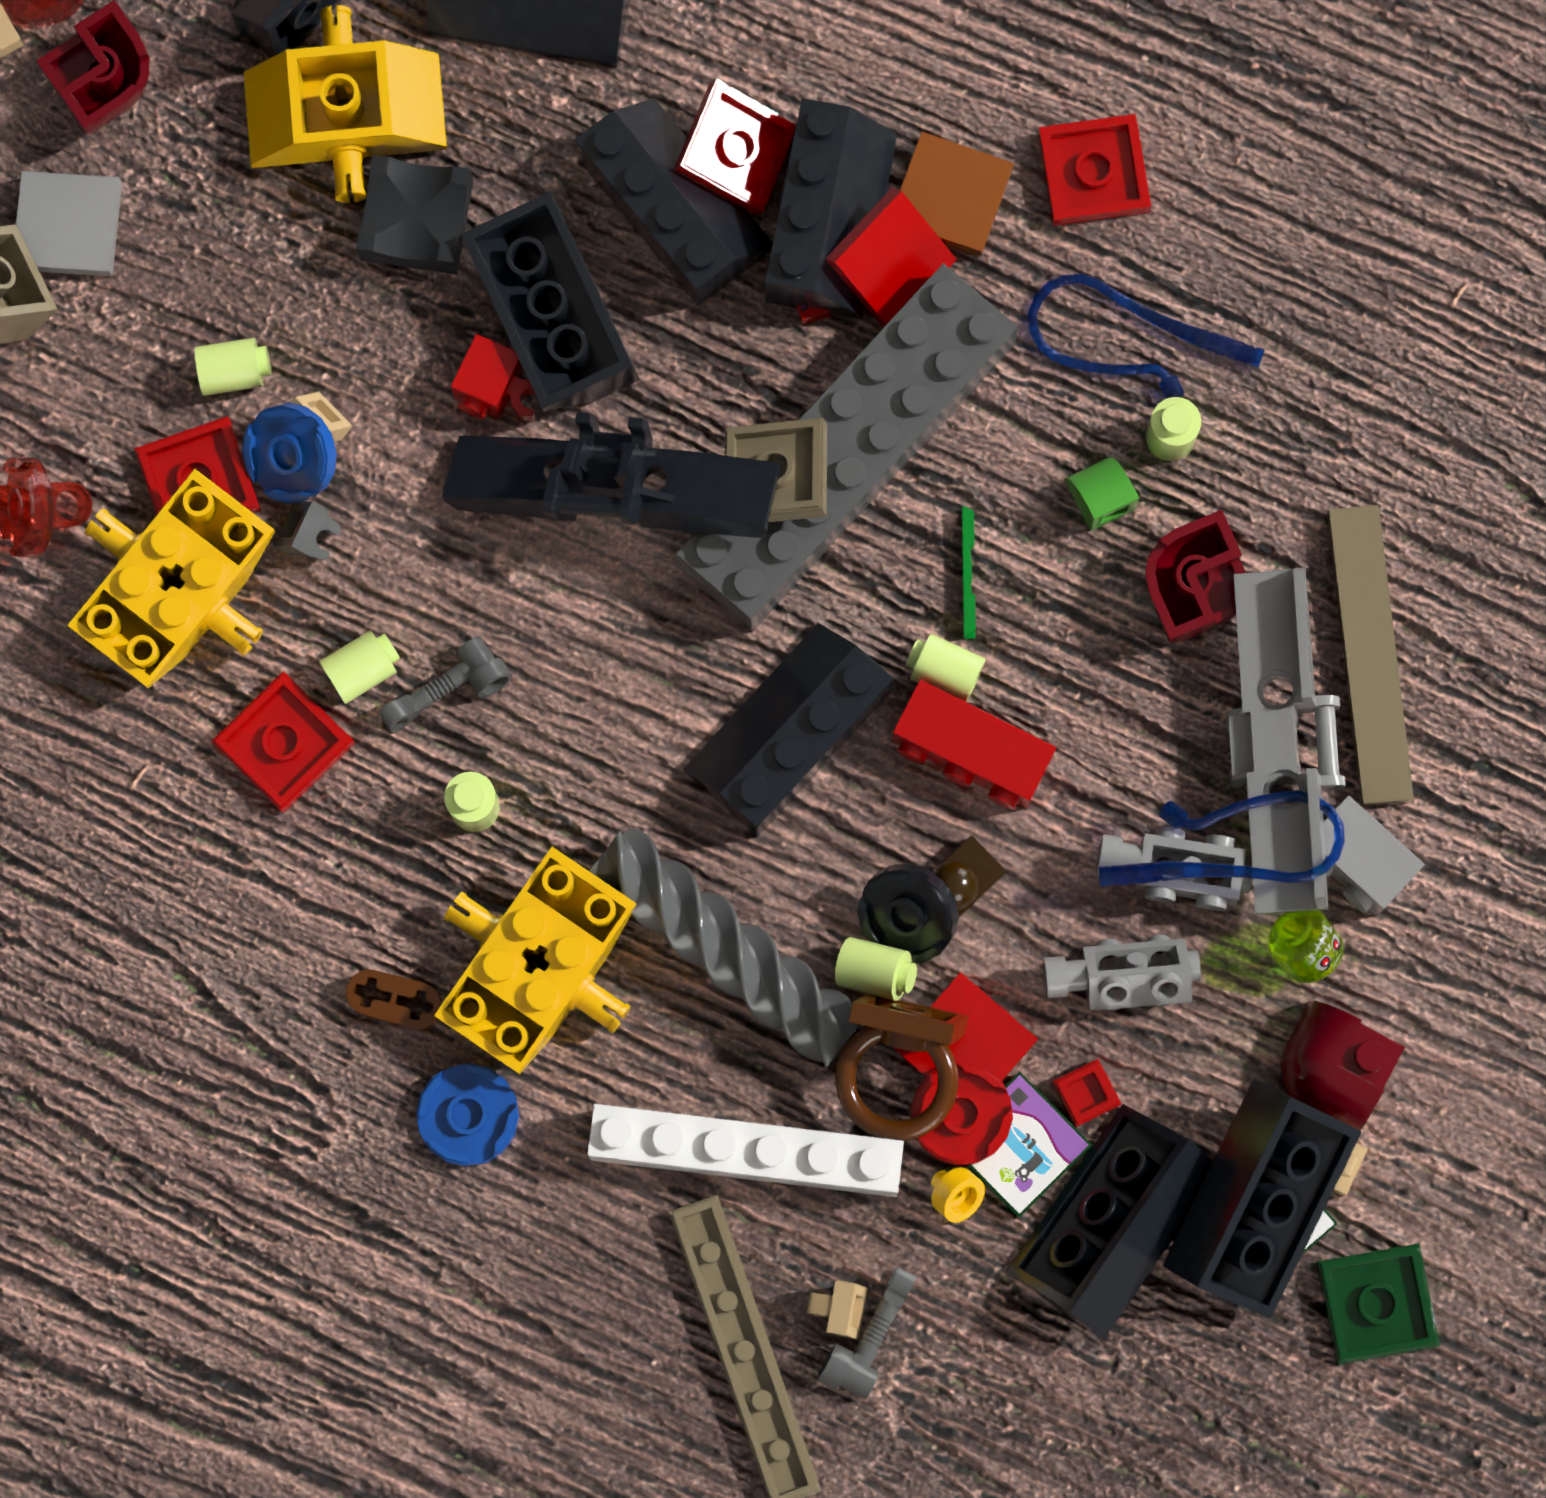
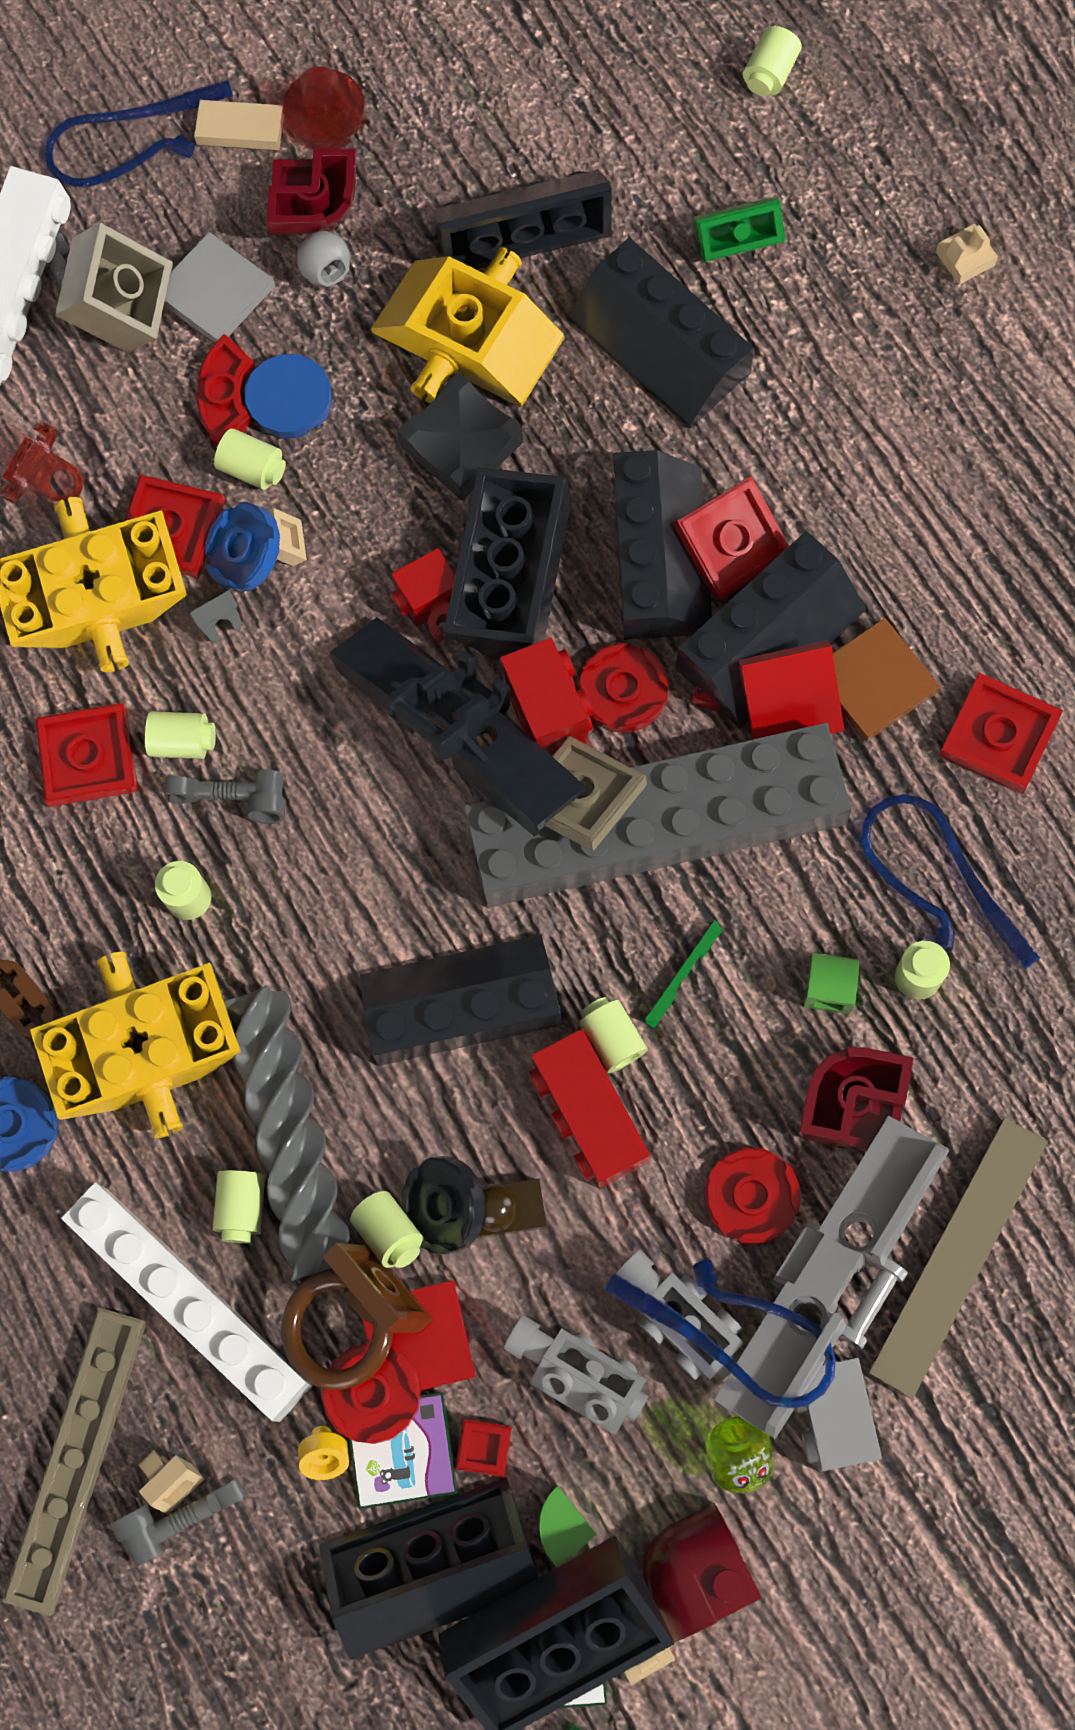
camera: 40 degrees right, 5 degrees down
none -> red tile [197,334,255,447]
none -> yellowish green brick [212,1170,266,1243]
none -> blue tile [245,354,332,439]
none -> light grey piece [297,231,351,287]
none -> red brick [500,637,593,756]
none -> bright green brick [539,1486,597,1567]
none -> red tile [579,643,669,733]
none -> red tile [705,1148,801,1245]

